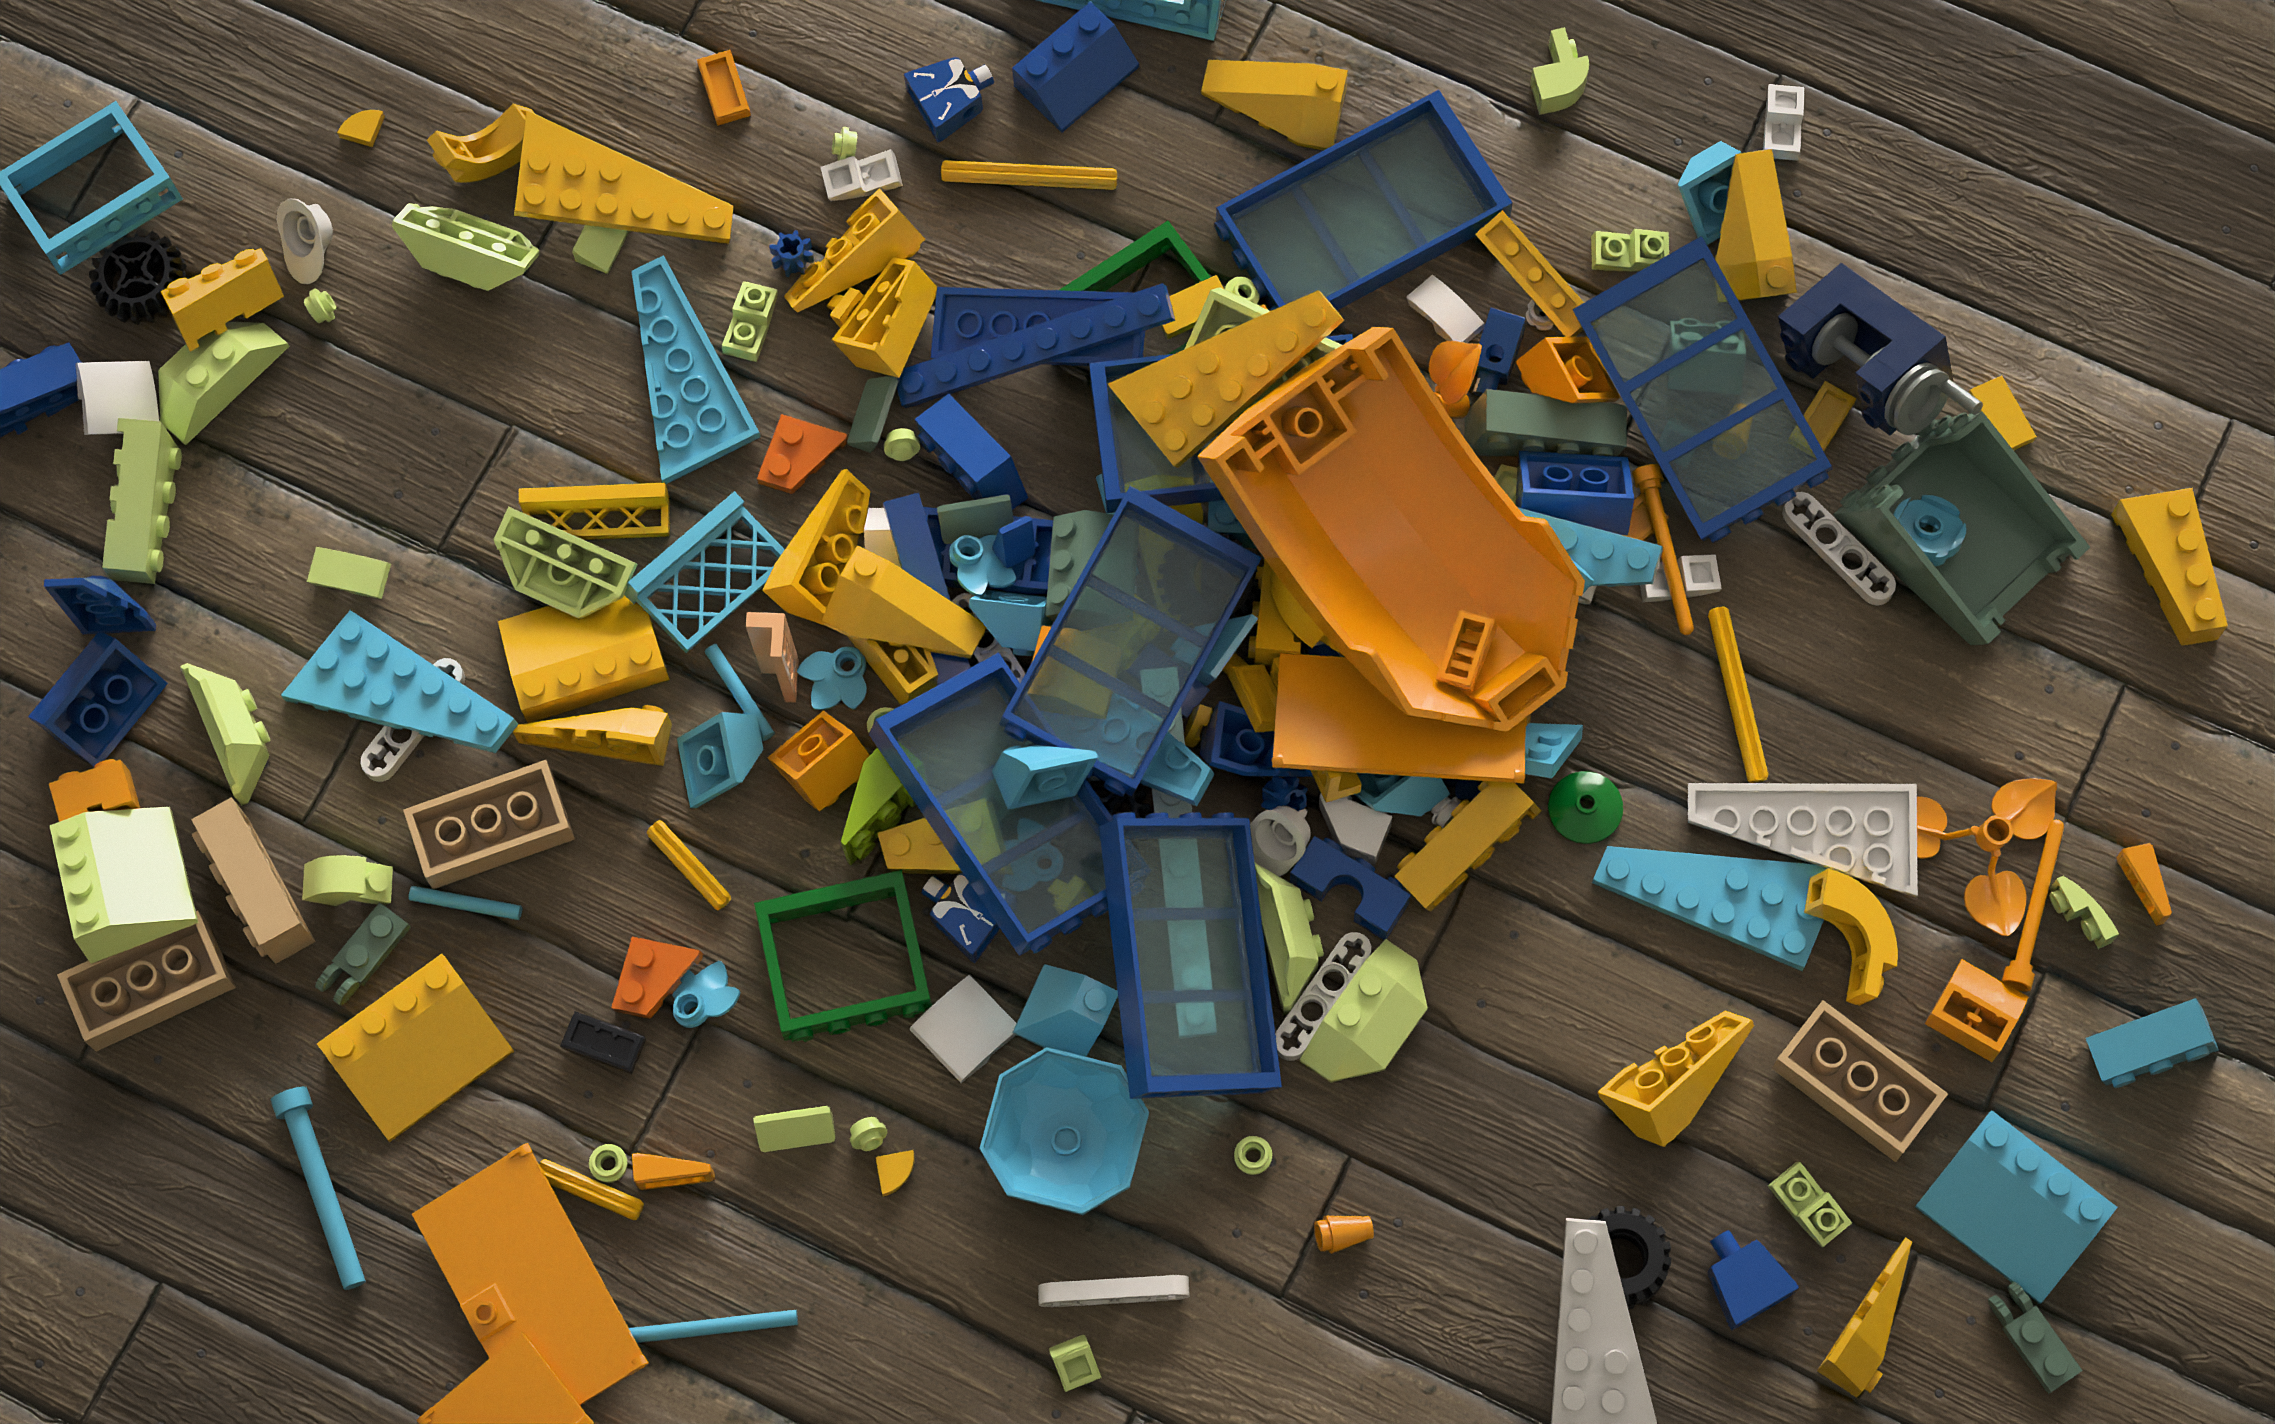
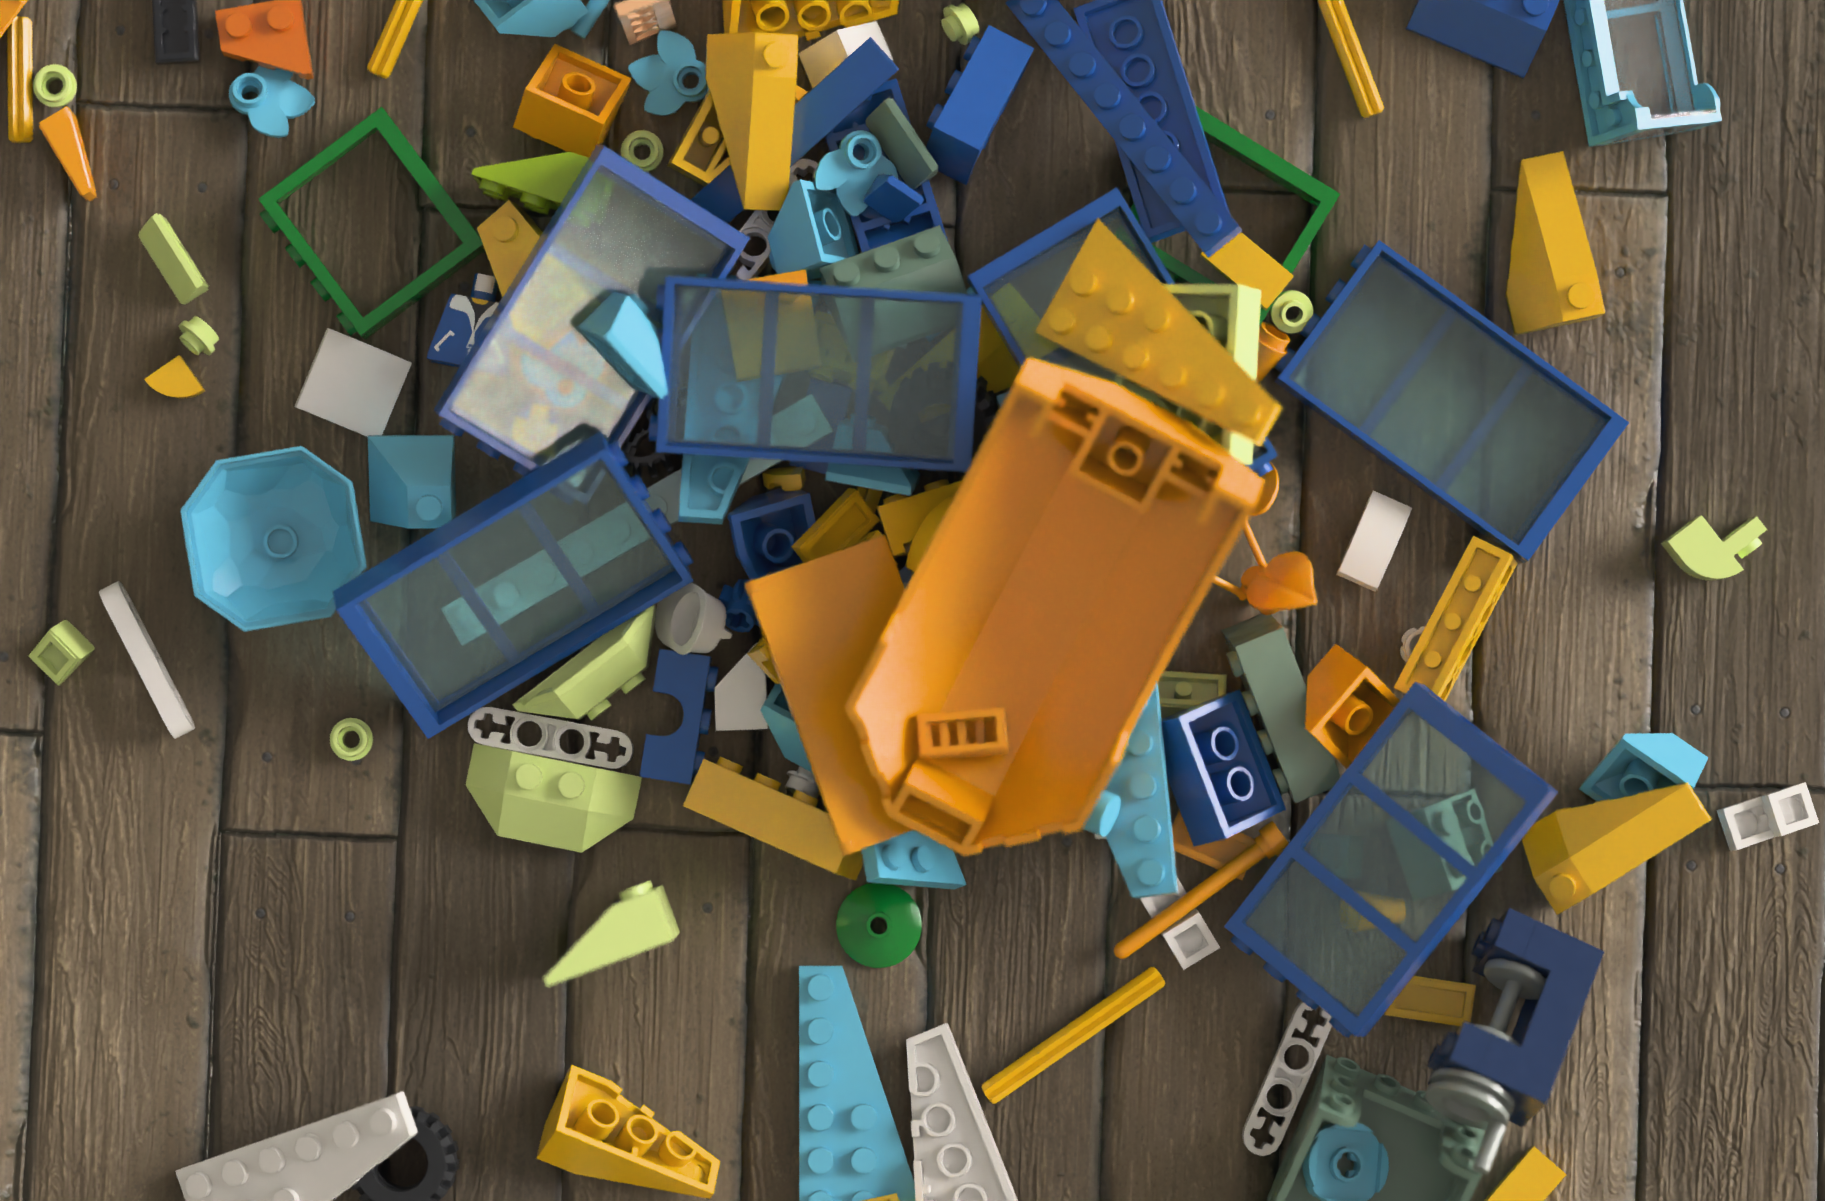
camera: 60 degrees right, 15 degrees up
light orange cone [1314,1216,1374,1254] -> none
blue torso [1473,307,1525,396] -> none
yellowish green slope [1591,229,1669,271] -> none
none -> yellowish green slope [544,880,680,986]

